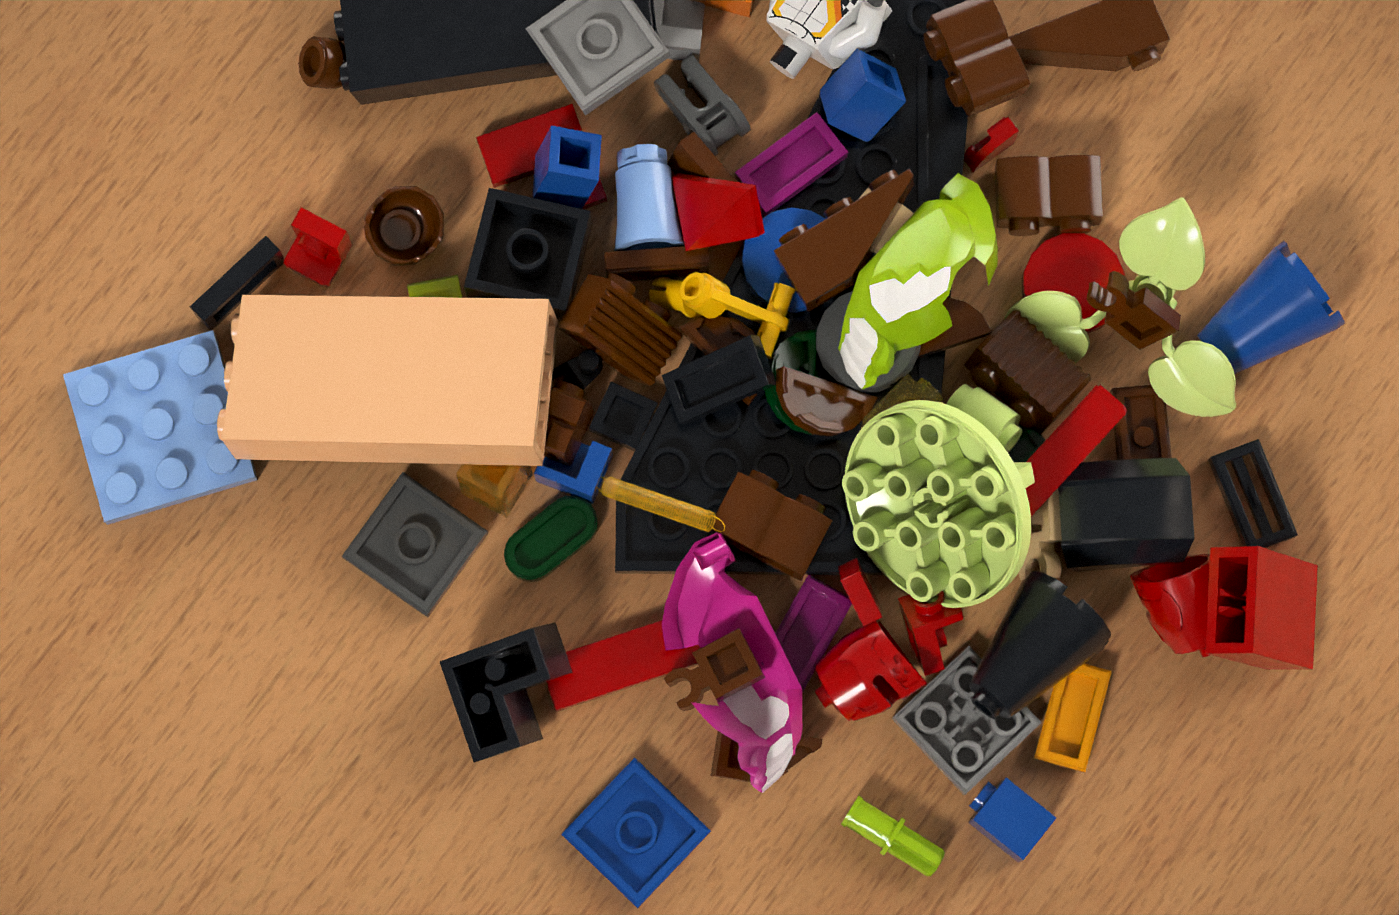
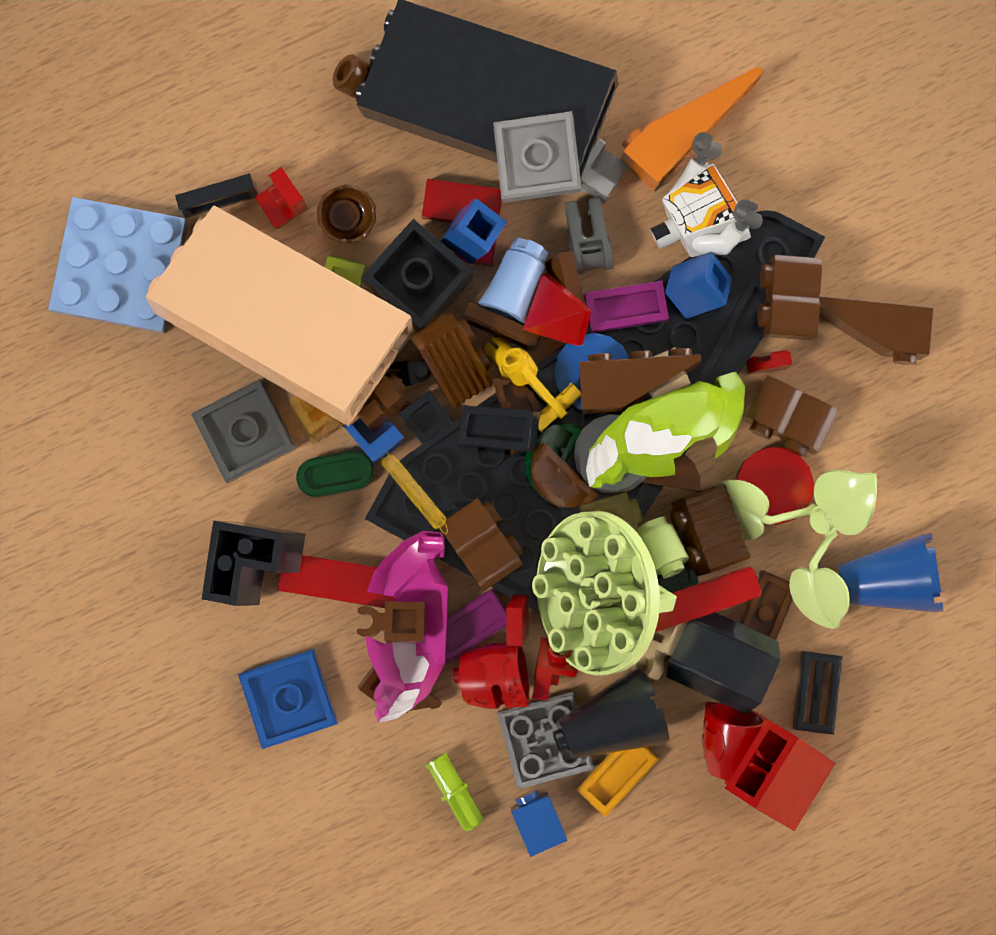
camera: 30 degrees right, 5 degrees up
reddish brown plate [1087,271,1181,350] -> none

